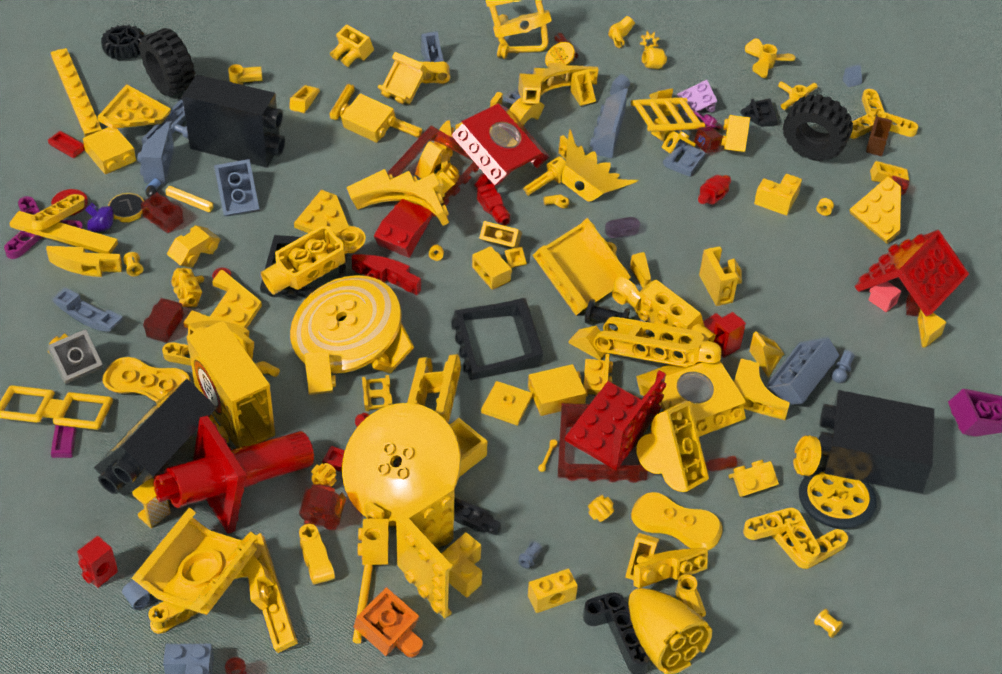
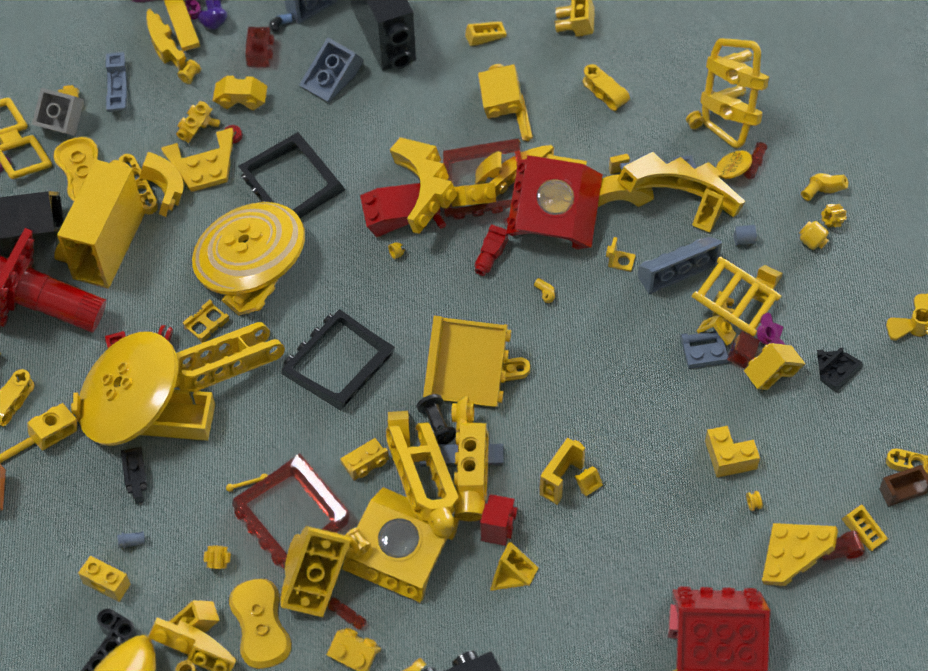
camera: 55 degrees right, 10 degrees up
black tile [108,193,145,223] -> none
clear red brick [143,298,184,343] -> none
yellow axle [166,186,214,212] -> none
yellow arm [255,361,280,378] -> none
yellow brick [260,225,366,295] -> none
yellow plate [294,190,349,236] -> none
clear red brick [299,484,346,531] -> none
yellow brick [304,351,336,395] -> none
yellow gear [311,463,337,489] -> none
yellow axle [329,84,355,120] -> none
red slope [351,254,421,295] -> none
yellow panel [377,52,428,104] -> none
yellow bracket [396,484,455,619] -> none
sand blue slope [421,31,444,62] -> none
yellow brick [441,532,482,598] -> none
yellow brick [472,246,512,290] -> none
yellow brick [479,221,522,248] -> none
yellow plate [481,381,533,426] -> none
yellow slope [505,247,527,268] -> none
yellow piece [523,156,566,196] -> none
yellow brick [528,364,588,416] -> none
yellow piece [562,129,639,202] -> none
red bracket [565,370,667,471] -> none
clear purple plate [605,217,640,238] -> none
yellow slope [630,252,651,288] -> none
lavender hinge [677,80,717,117] -> none
red piece [698,175,731,205] -> none
yellow arch [734,358,790,420] -> none
sand blue slope [765,337,839,405] -> none
yellow bar [778,81,818,110] -> none
black tyre [783,94,853,161] -> none
sand blue axle [832,350,855,383] -> none

